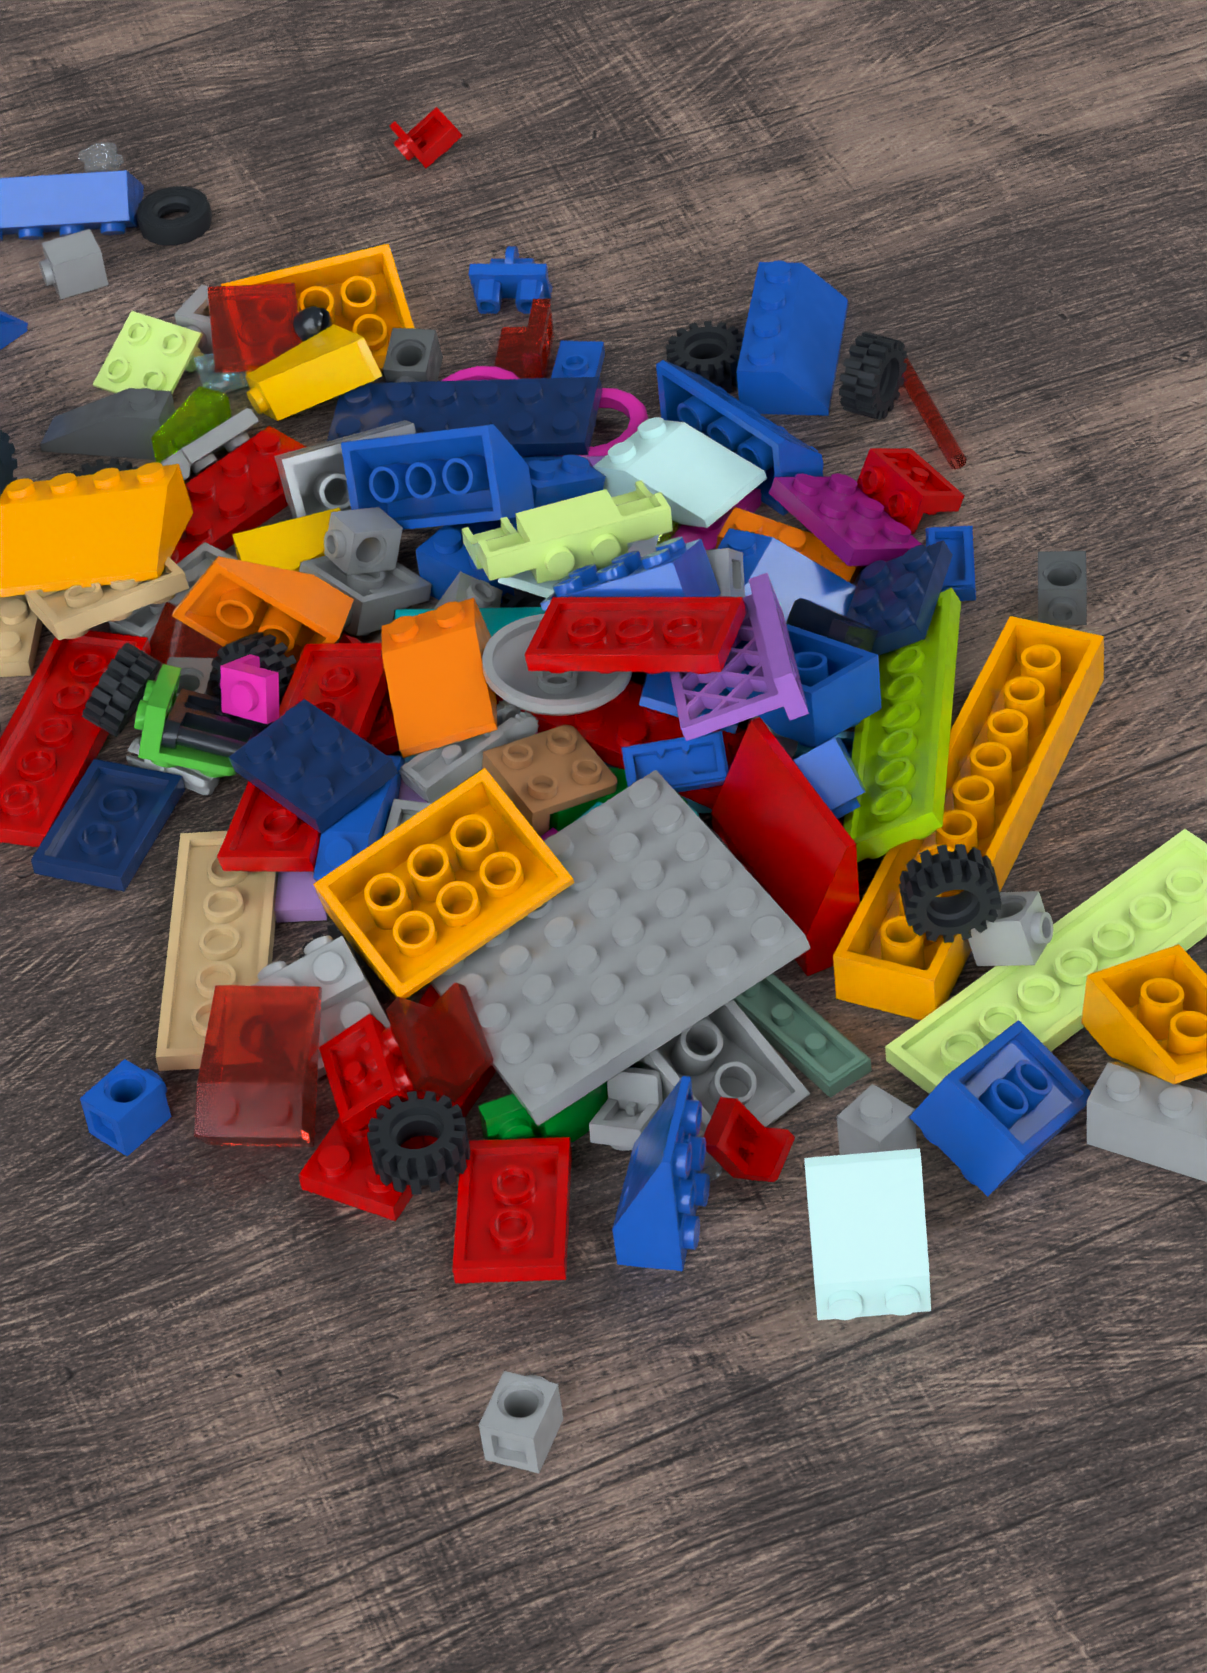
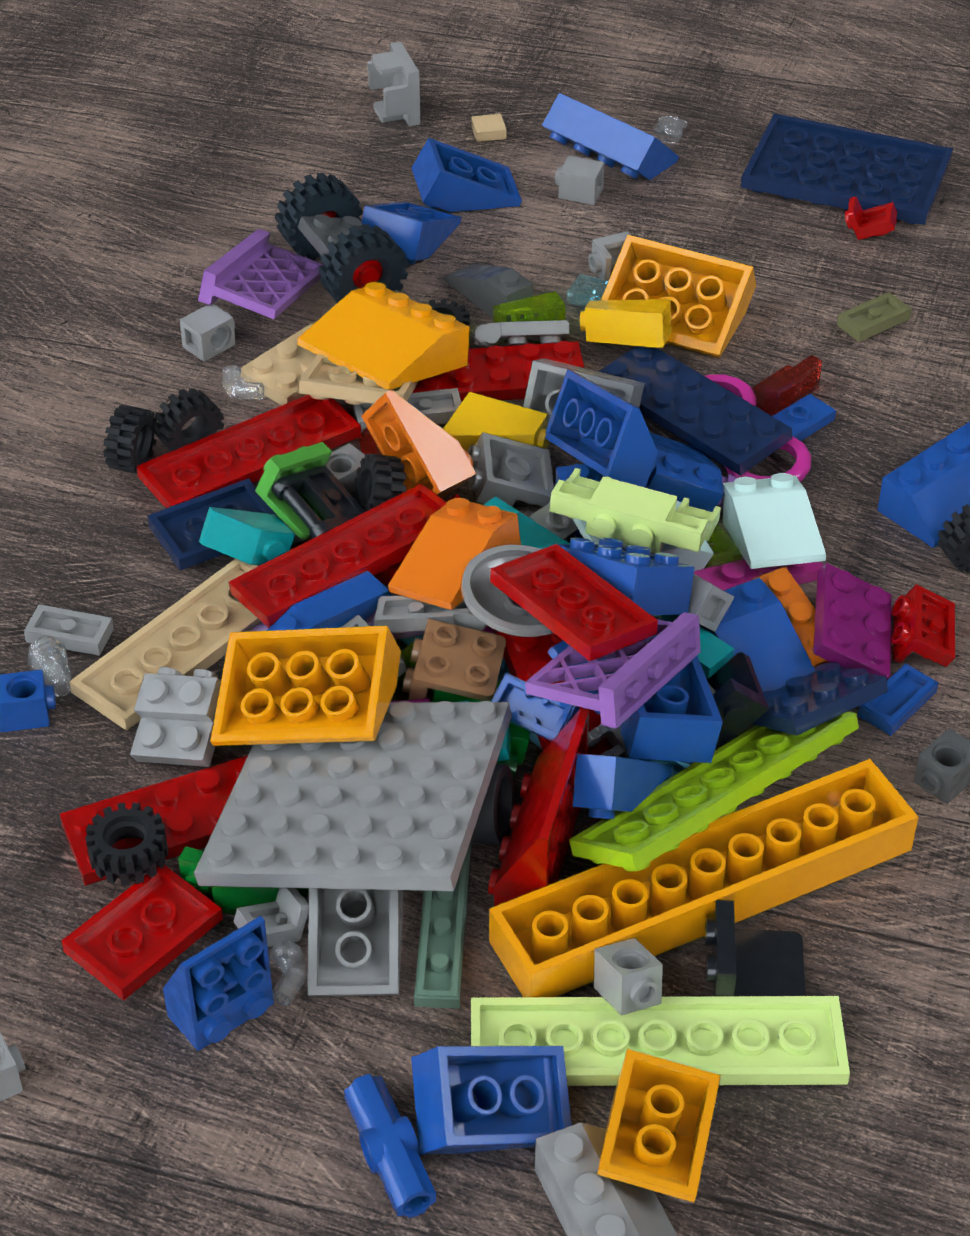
camera: 35 degrees right, 0 degrees up
black tyre [82,642,161,737] -> none
yellowish green hinge [93,311,205,393] -> none
black tyre [136,186,212,246] -> none
clear red slope [194,985,322,1147] -> none
clear red tile [207,283,301,373] -> none
dark pink bracket [220,654,279,724] -> none
dark blue plate [229,699,398,833] -> none
black hinge [293,306,333,341] -> none
red bracket [319,1013,422,1133] -> none
light grey brick [324,507,403,575] -> none
dark grey brick [383,328,443,383] -> none
clear red panel [386,982,494,1103] -> none
blue hips [469,246,552,314] -> none
blue slope [656,360,824,516] -> none
black tyre [666,321,744,394] -> none
red bracket [703,1097,795,1182] -> none
light aqua slope [804,1149,931,1320] -> none
light grey brick [837,1084,917,1155] -> none
black tyre [899,844,1002,943] -> none
none -> light grey plate [24,604,114,656]
none -> clear cone [27,636,73,696]
none -> teal slope [199,507,295,566]
none -> blue piece [344,1074,436,1218]
none -> black bracket [705,900,806,996]
none -> dark blue plate [741,113,953,225]
none -> olive plate [837,292,912,342]

